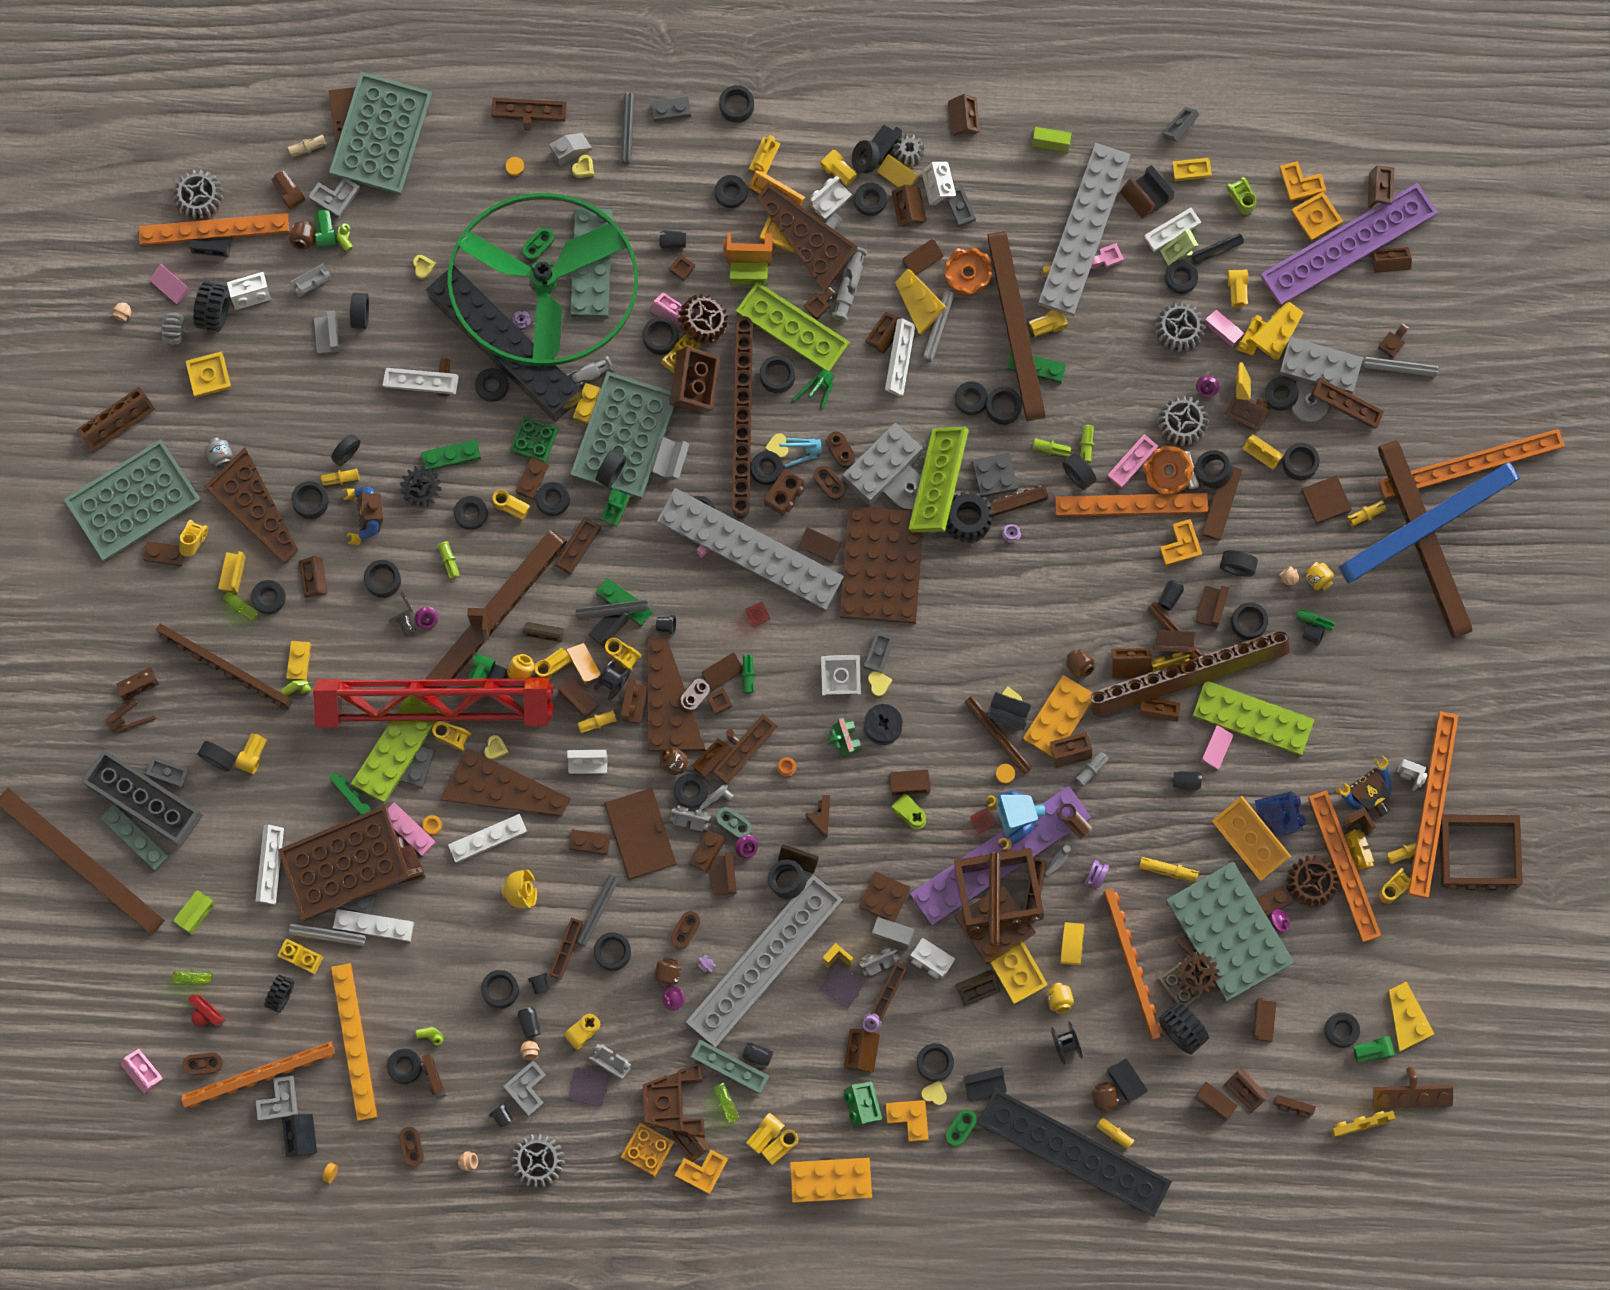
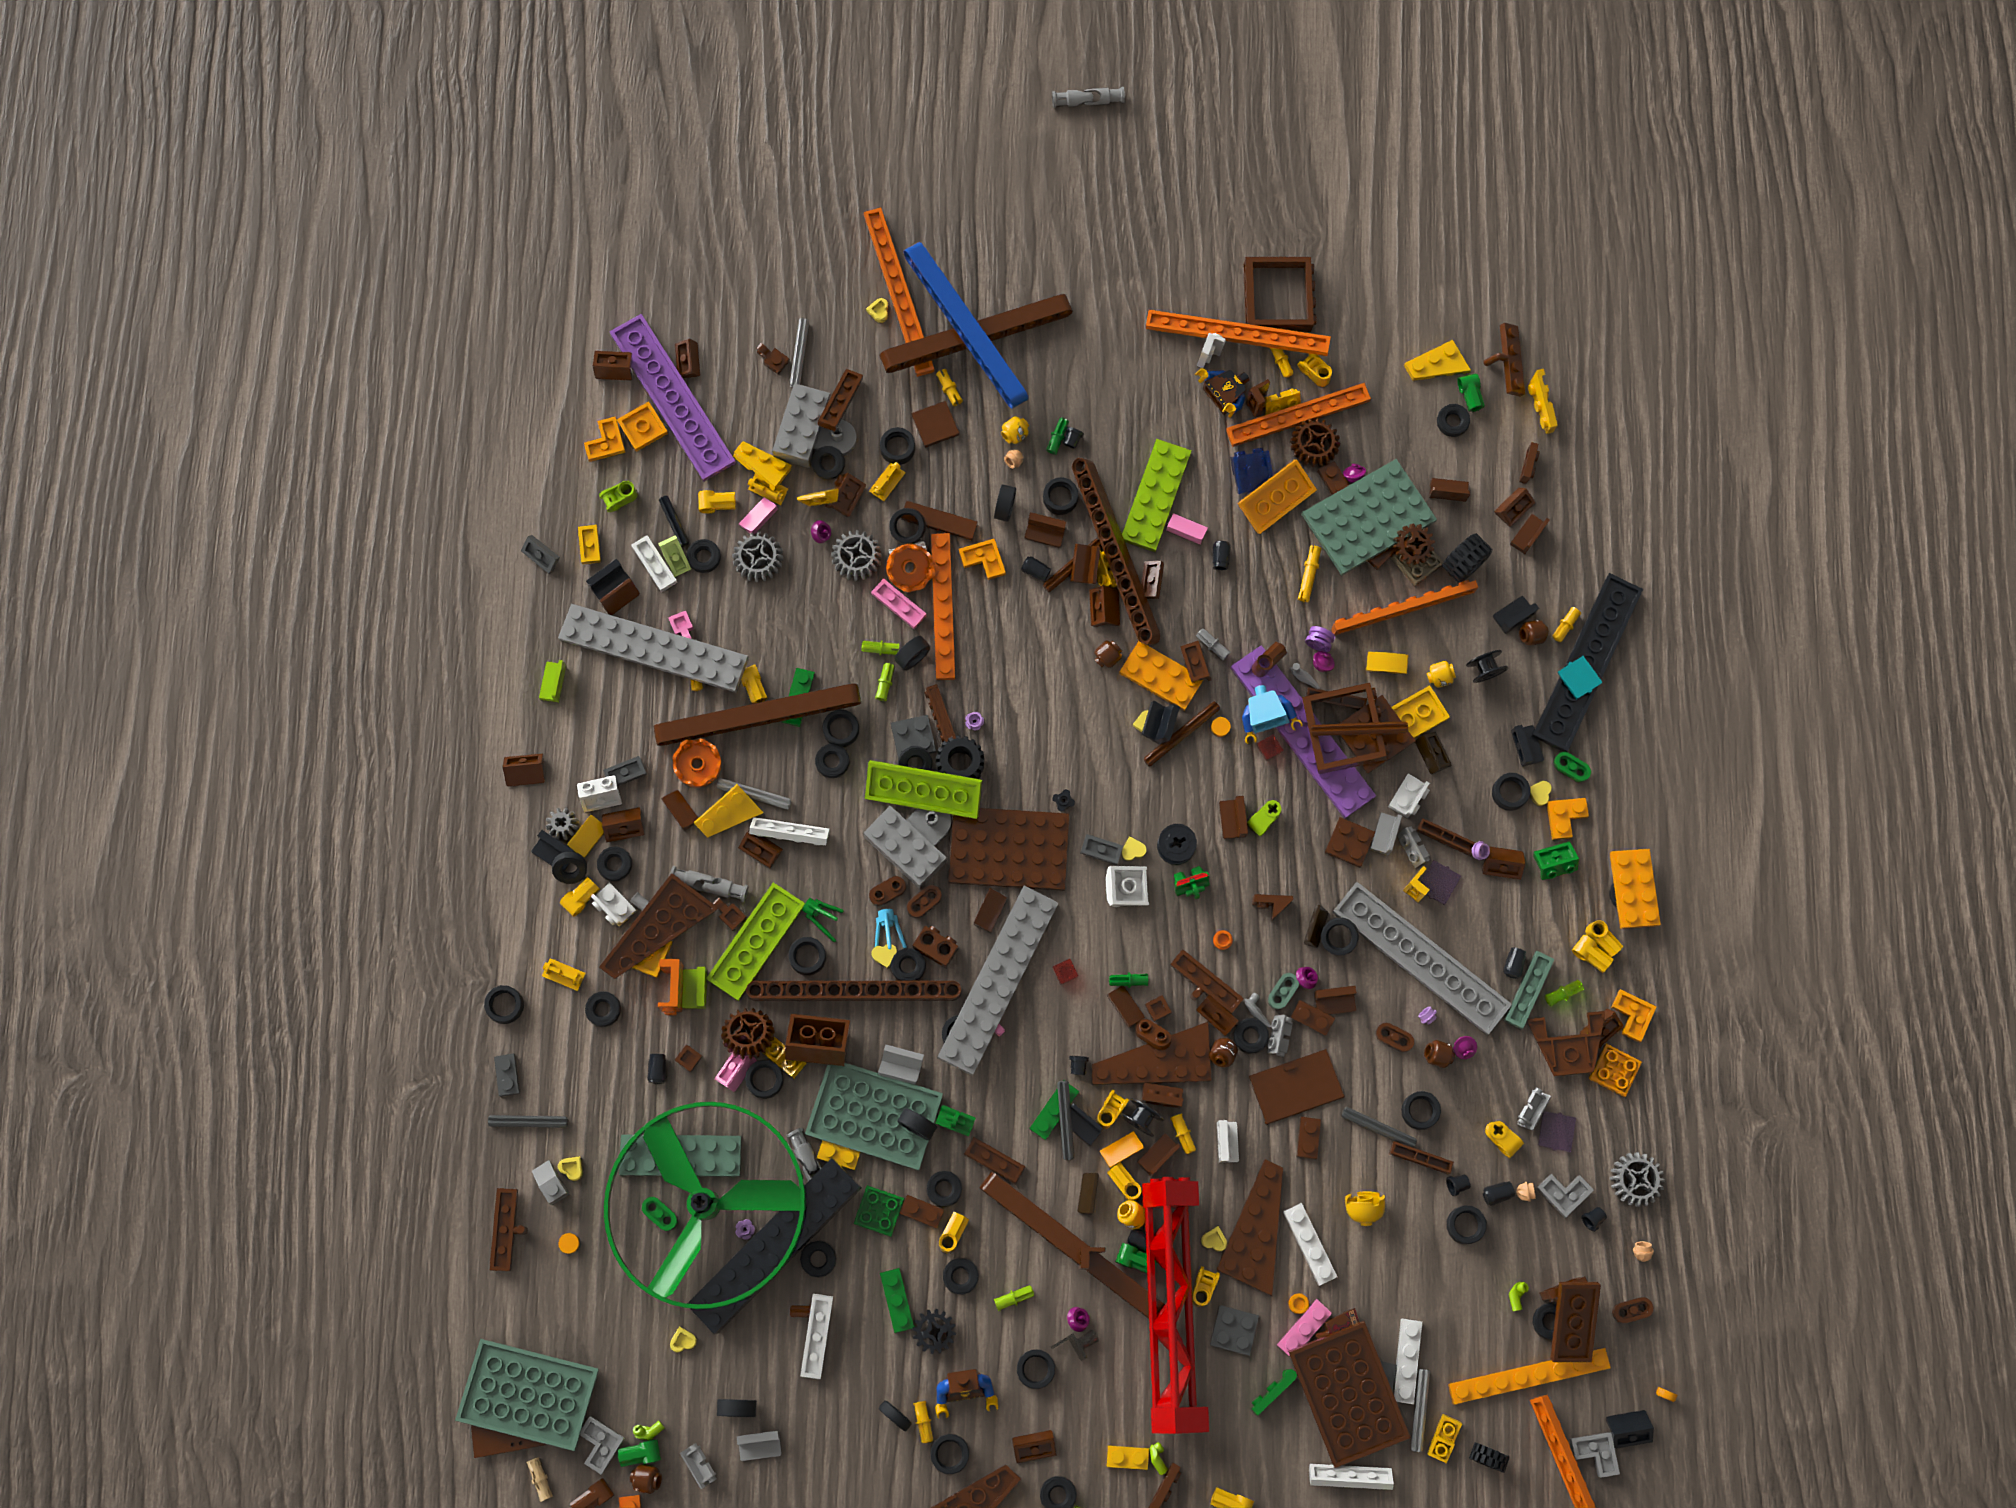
camera: 95 degrees left, 0 degrees up
lime plate [351,696,440,804] -> none
light orange plate [749,170,805,206] -> none
none -> light yellow tile [866,298,888,323]
none -> black tyre [898,746,933,771]
none -> black plate [1052,789,1075,812]
none -> magenta hat [1313,651,1335,672]
none -> reddish brown plate [1550,1282,1601,1362]
none -> teal piece [1557,656,1603,700]

